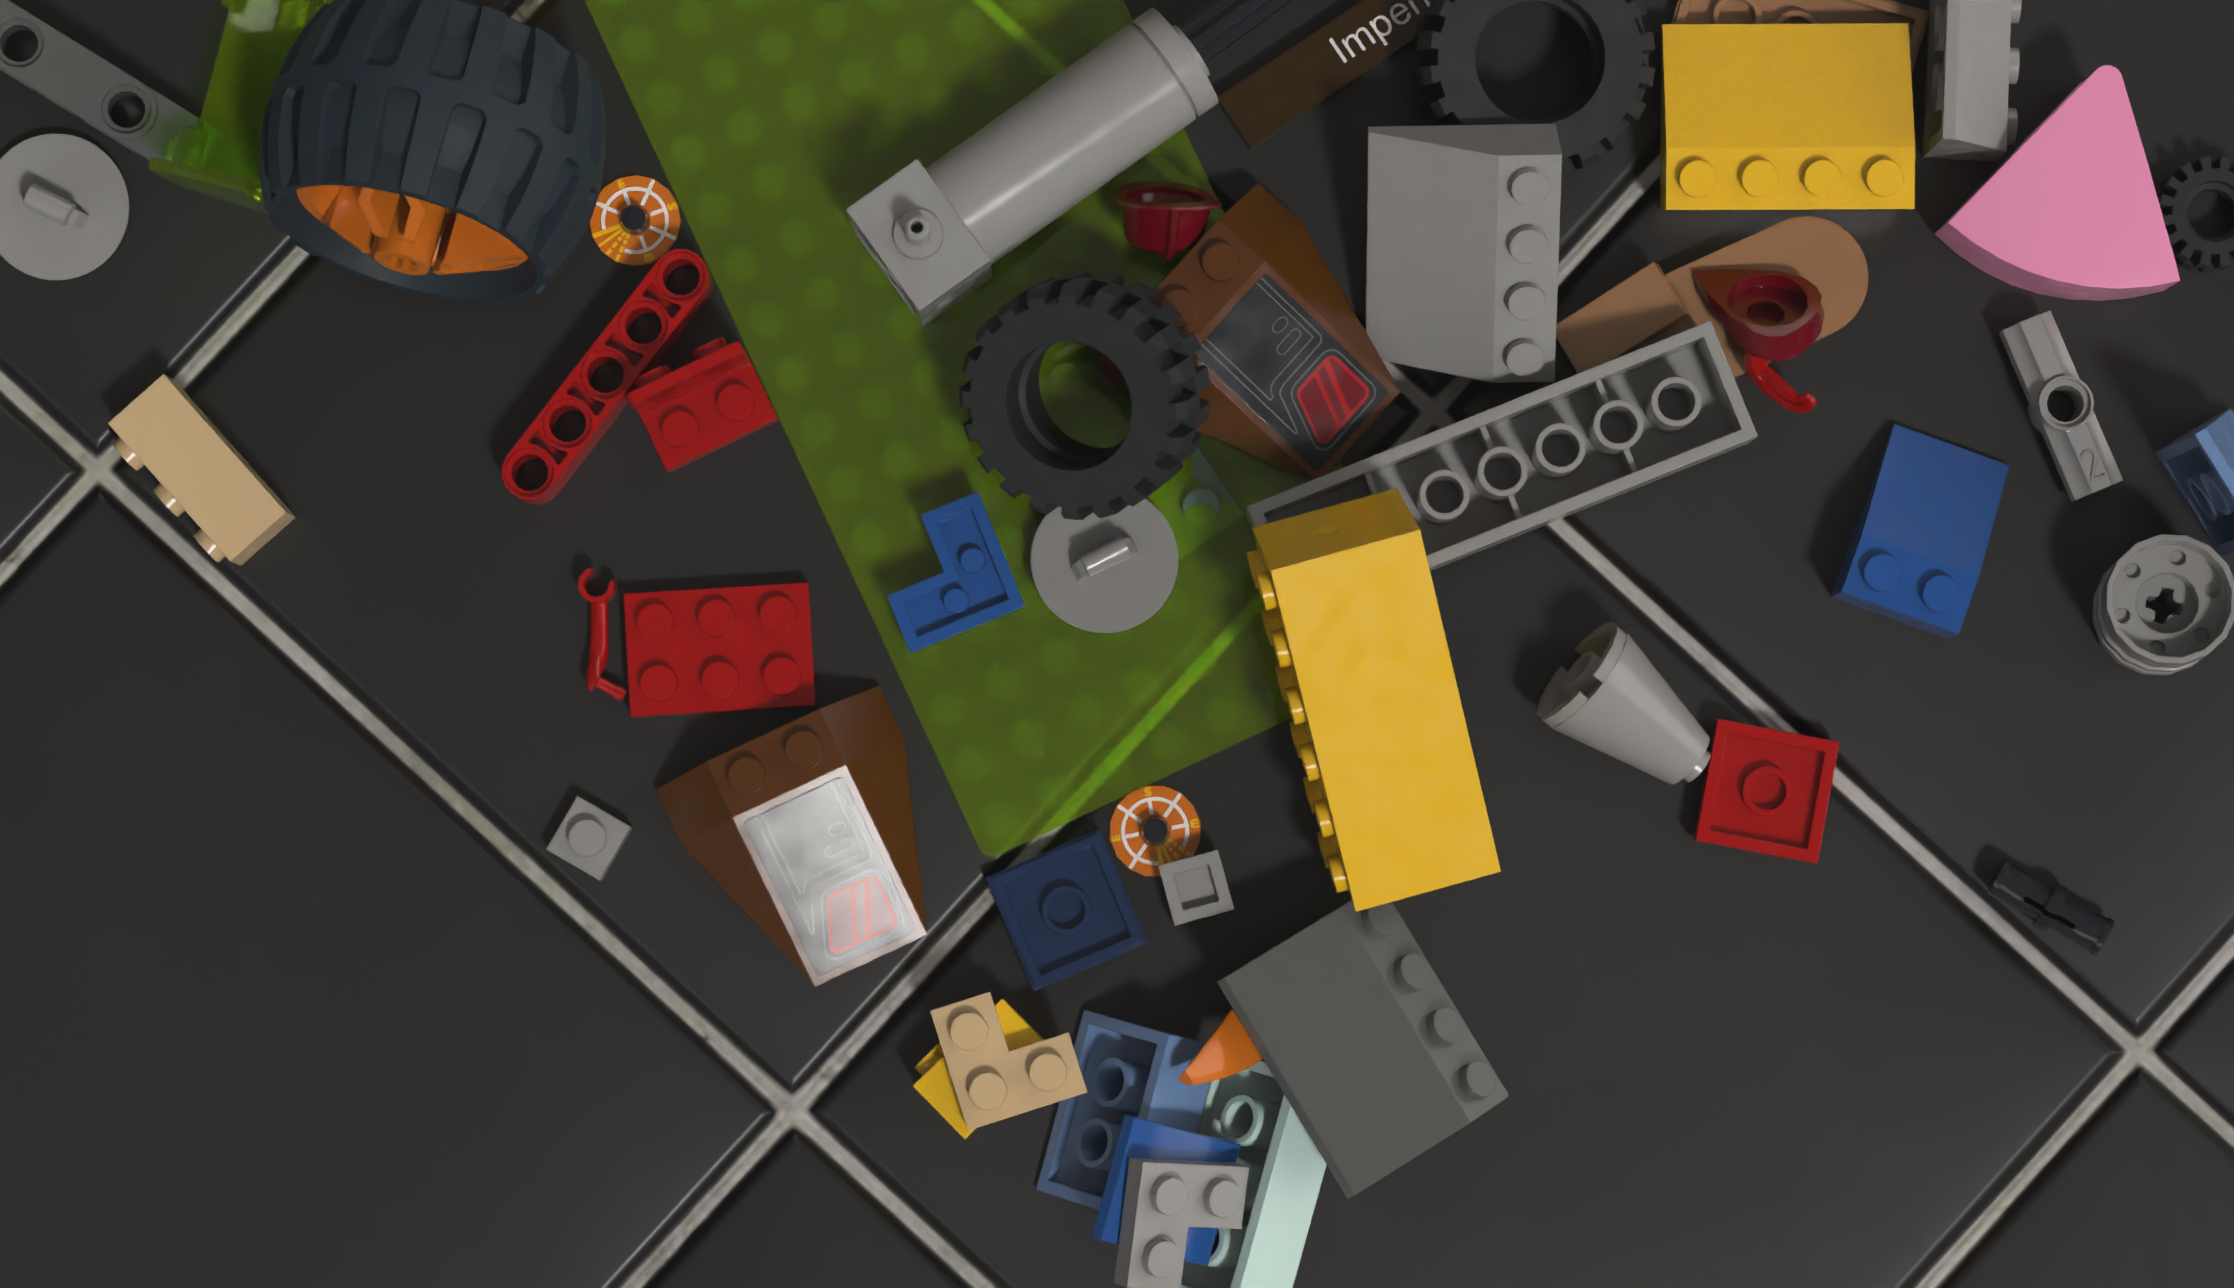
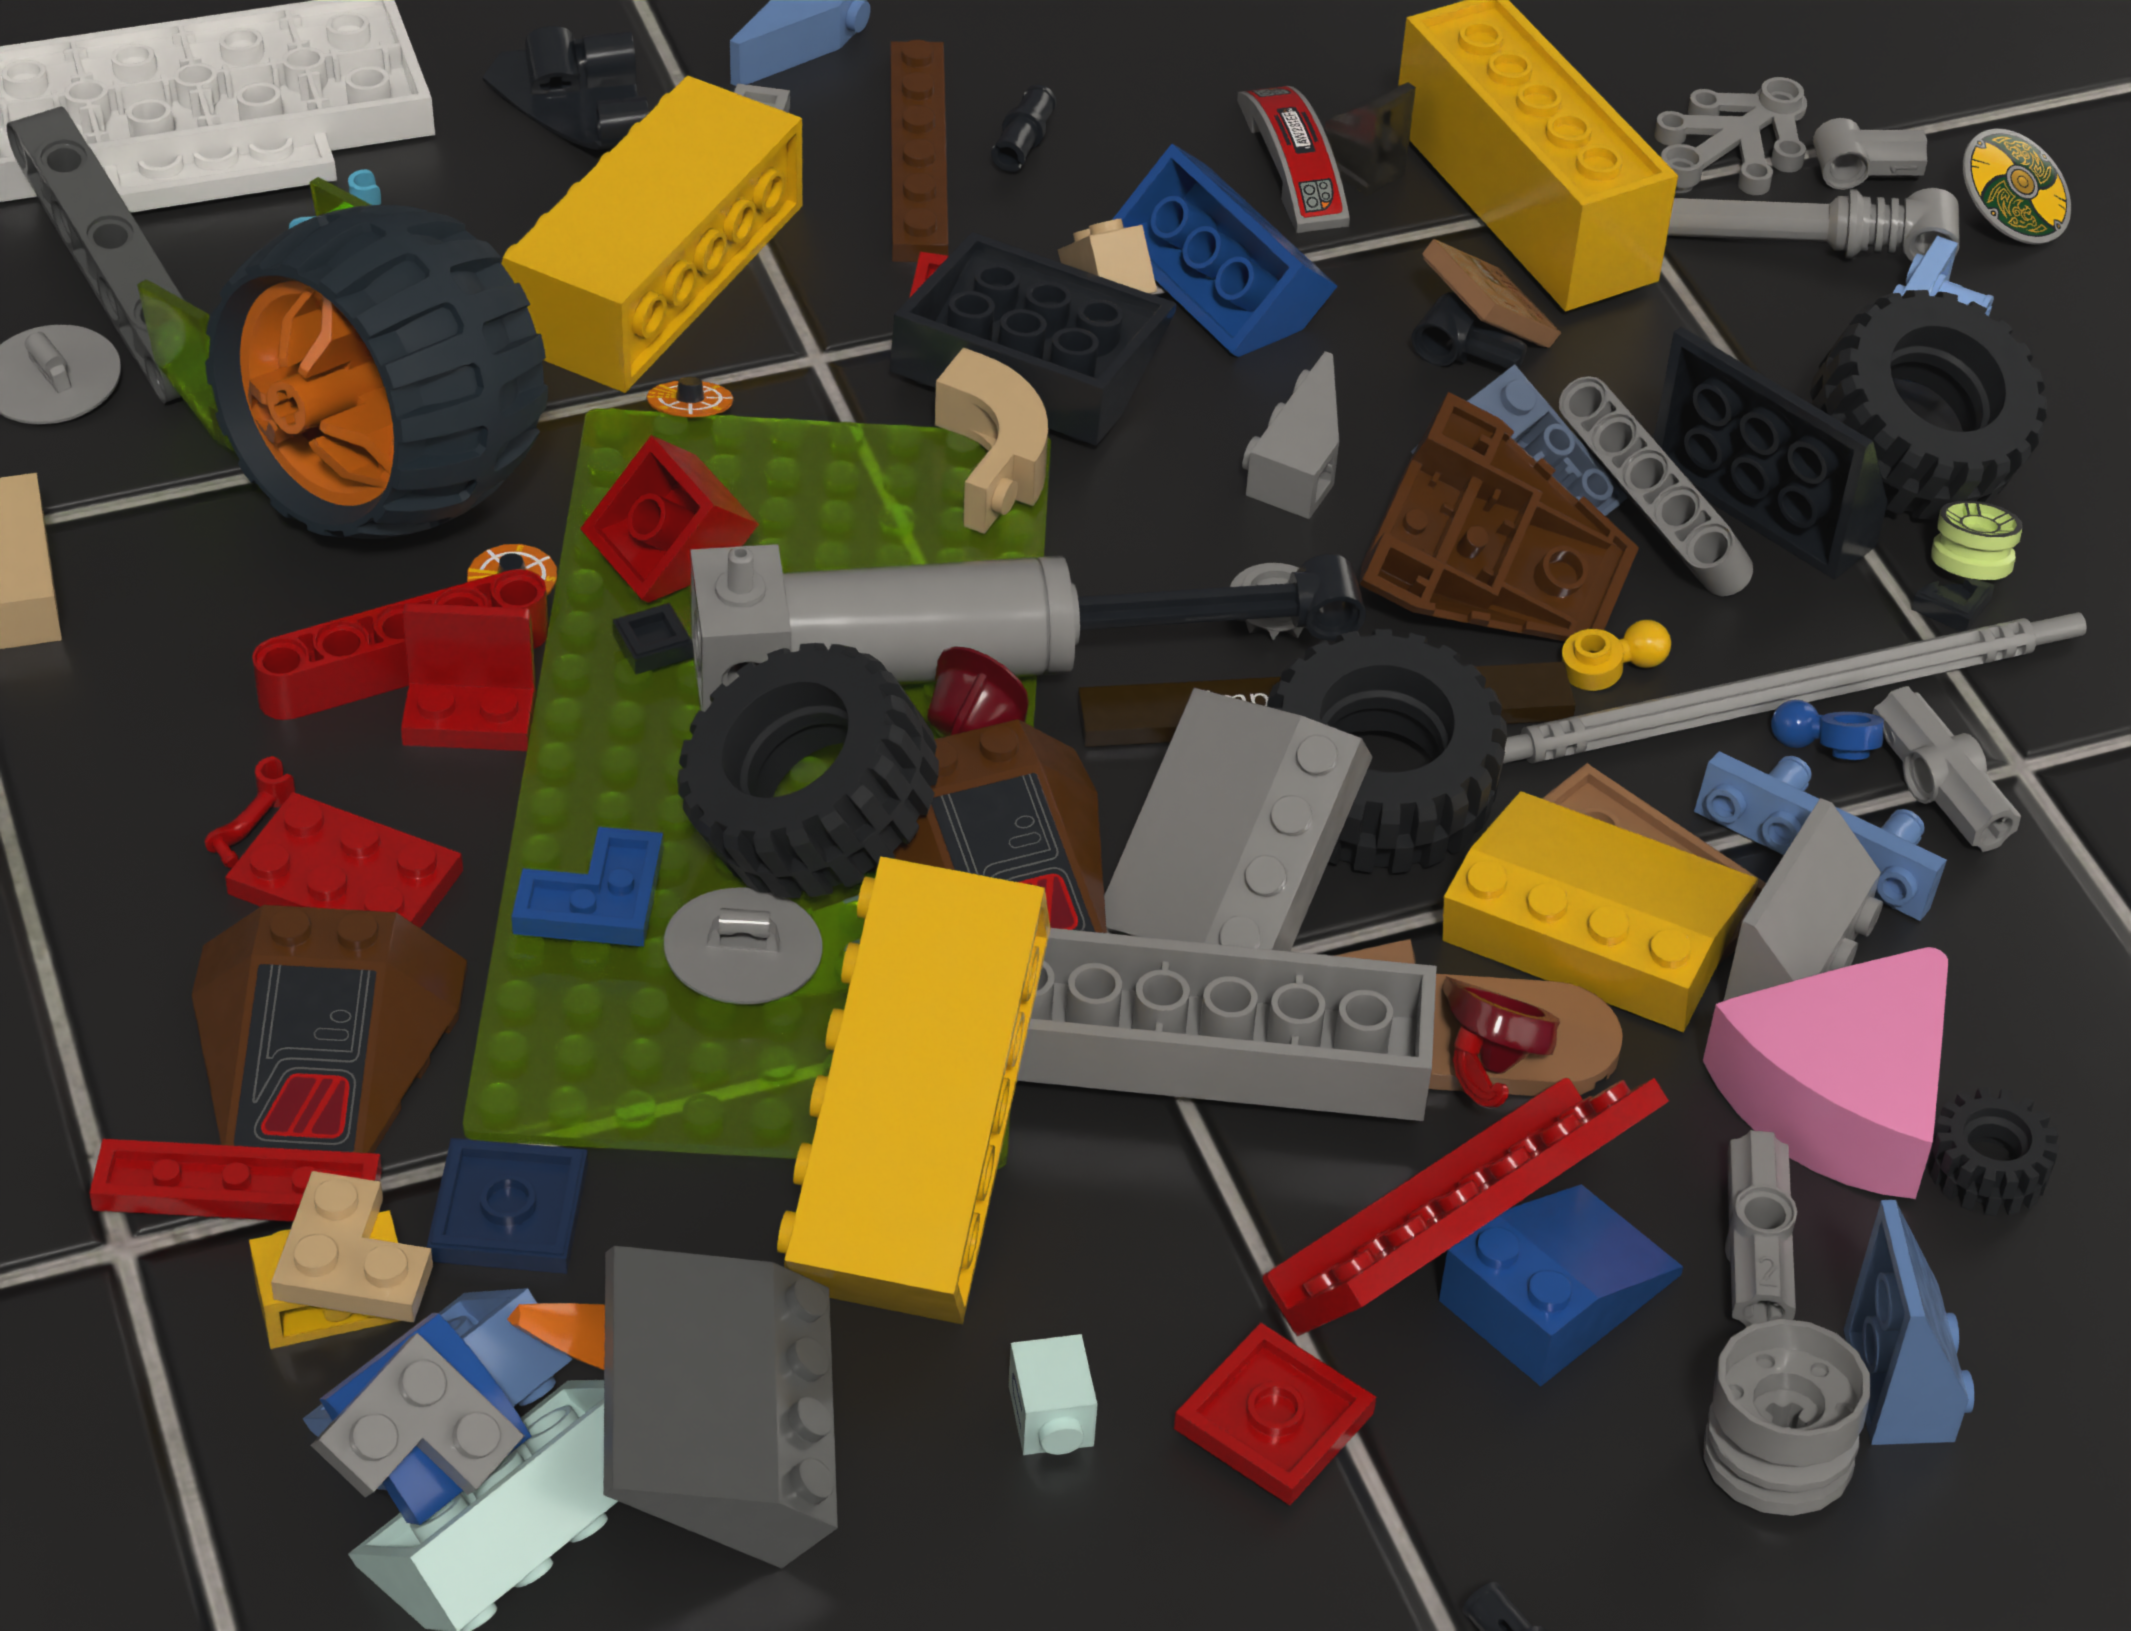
camera: 25 degrees right, 40 degrees down
light grey plate [546,796,633,881] -> none
orange piece [1110,786,1200,876] -> none
light grey plate [1158,850,1234,926] -> none
light grey cone [1536,621,1711,785] -> none
none -> red plate [89,1139,382,1221]
none -> red slope [580,435,759,603]
none -> black tile [612,603,693,675]
none -> light aqua brick [1009,1334,1097,1455]
none -> red bracket [1262,1078,1669,1337]

